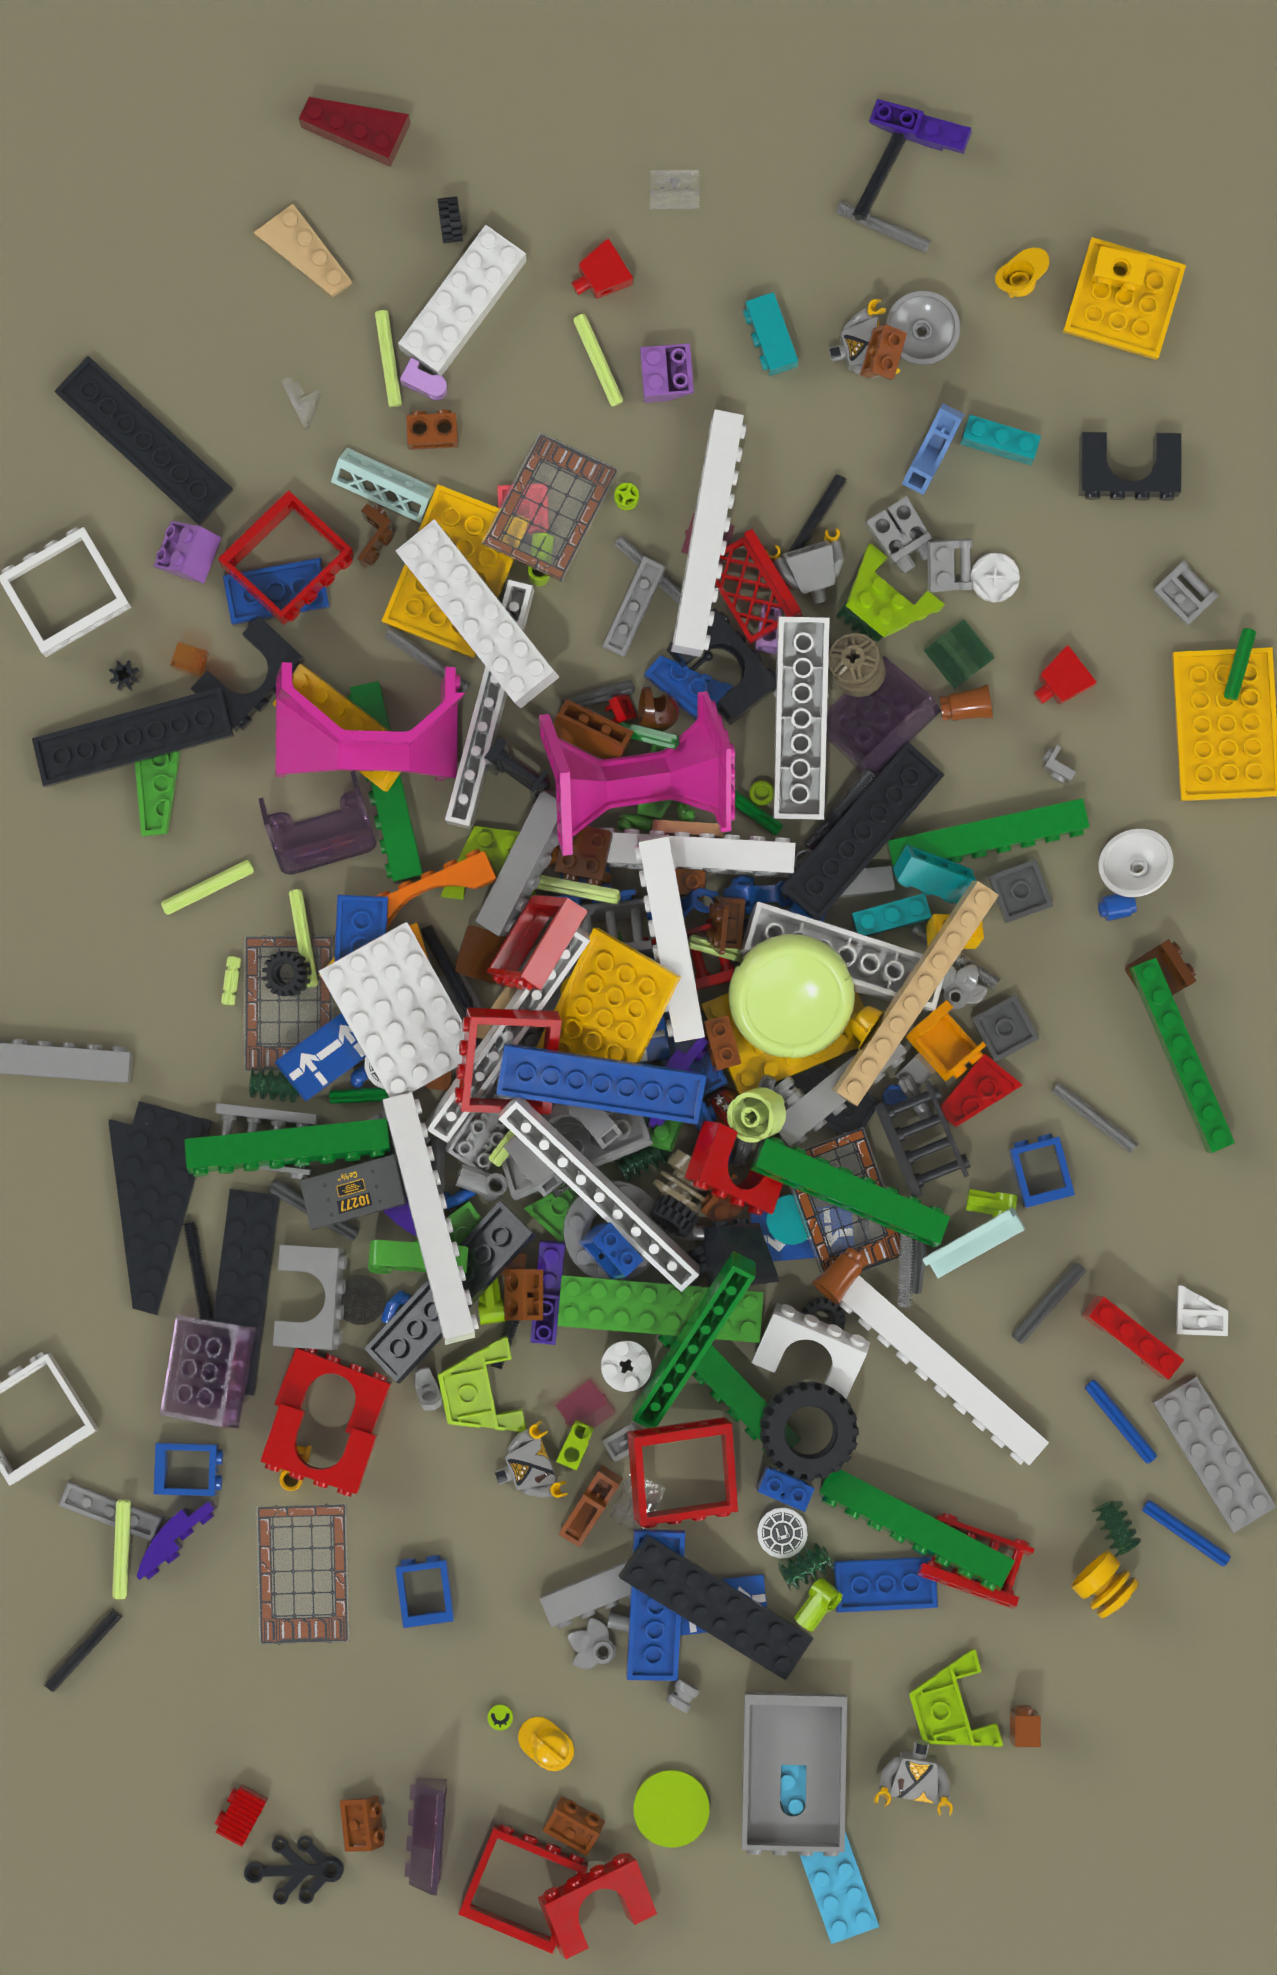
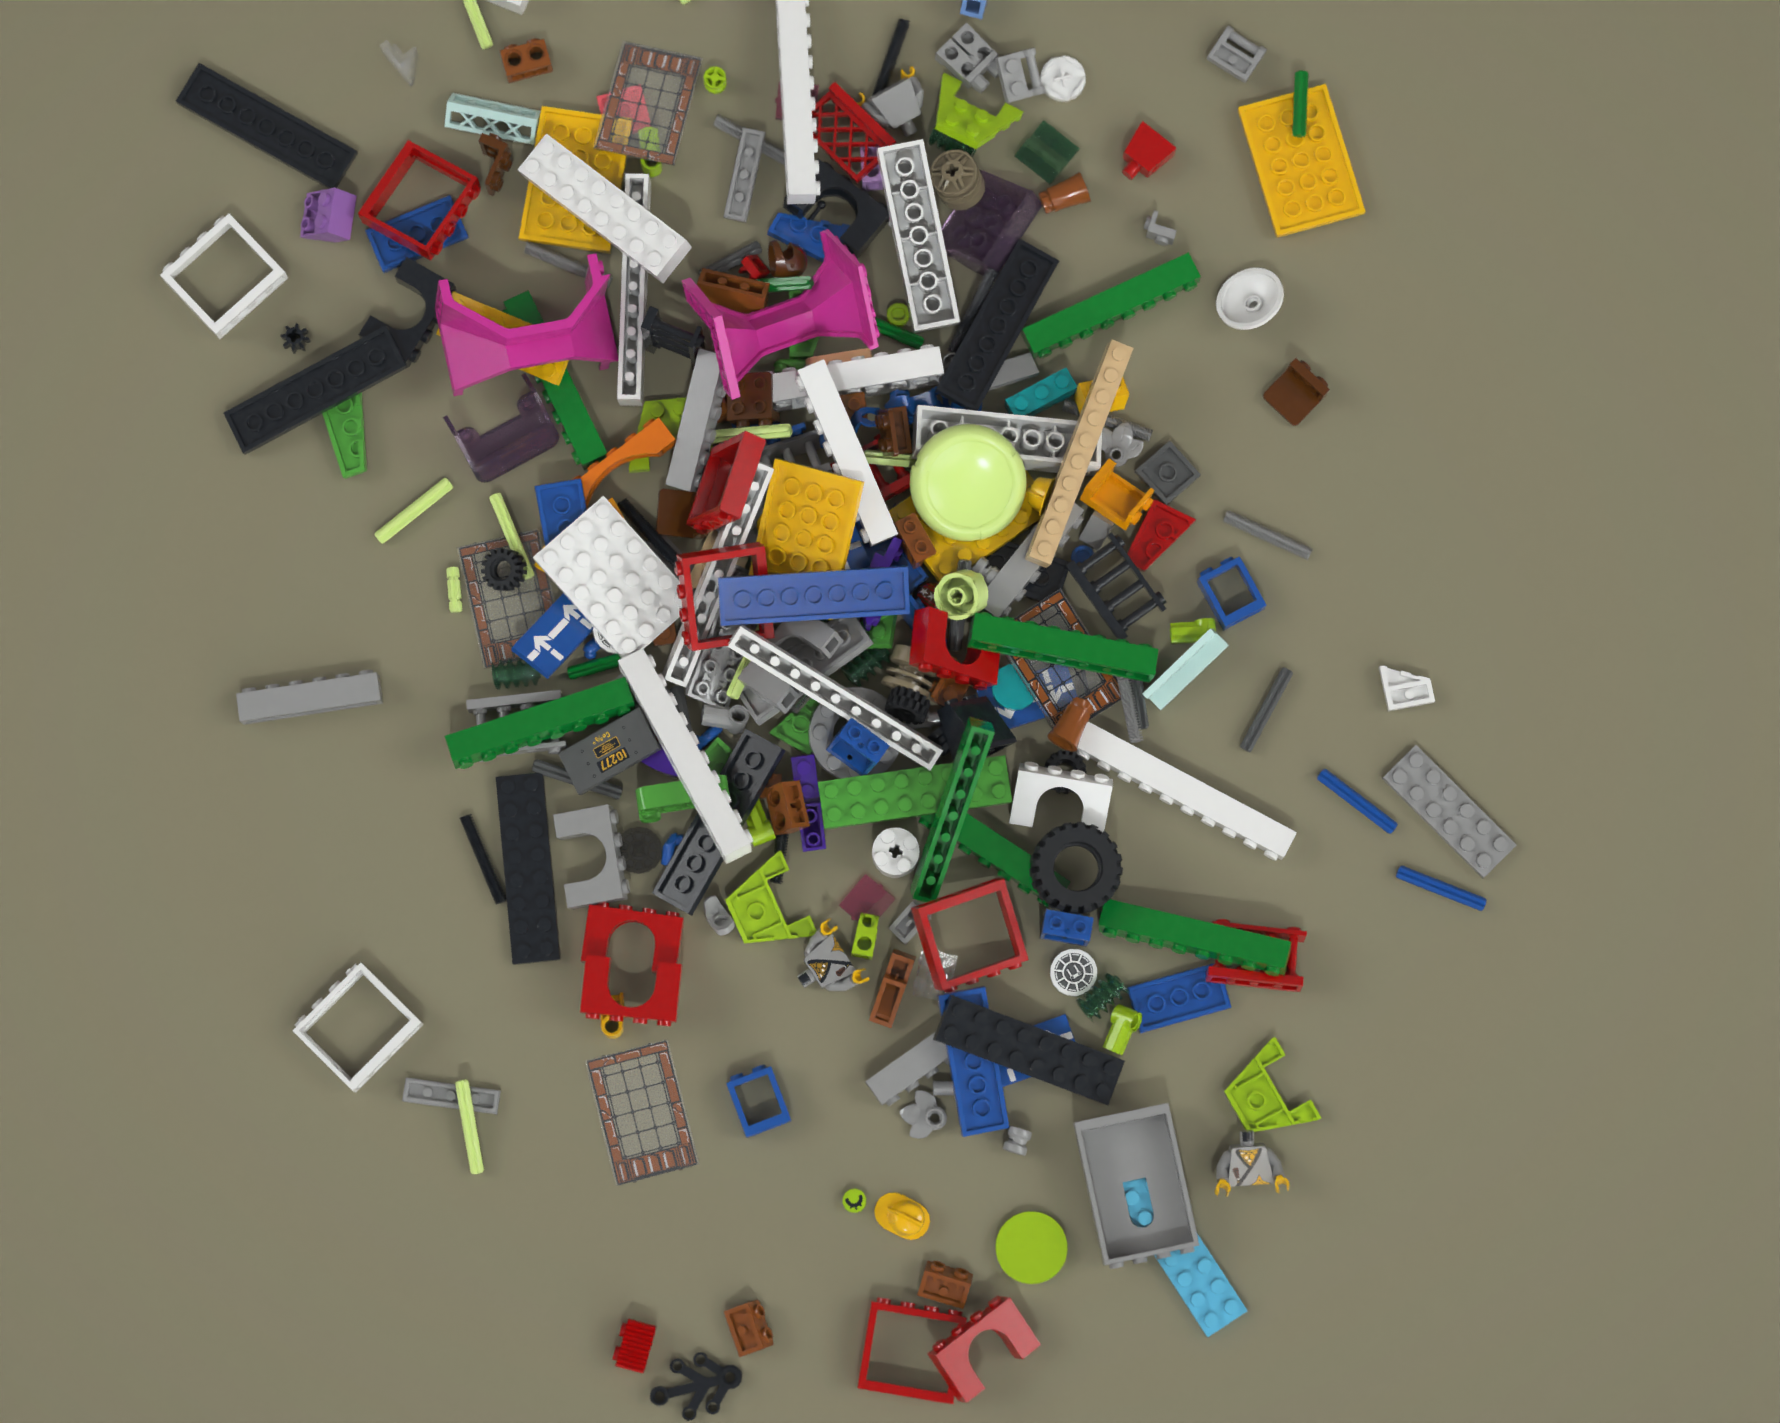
camera: 15 degrees left, 5 degrees down
black axle [43,1608,123,1692] -> none
black wing [108,1101,212,1315] -> none
dark purple slope [137,1500,217,1580] -> none
blue window [154,1442,223,1496] -> none
clear purple slope [160,1315,255,1428] -> none
clear orange panel [170,642,209,678] -> none
lavender leg [400,358,448,400] -> none
clear purple slope [405,1778,447,1895] -> none
bright green arm [677,801,696,822] -> none
teal brick [893,844,976,904] -> none
light grey axle [898,1075,935,1120] -> none
dark grey plate [988,859,1053,924] -> none
dark orange brick [1010,1705,1041,1747] -> none
yellow wheel [1071,1550,1139,1619] -> none
red arch [1081,1296,1184,1380] -> none
clear green piece [1091,1500,1141,1557] -> none
blue brick [1098,894,1137,921] -> none
green brick [1129,958,1235,1153] -> none

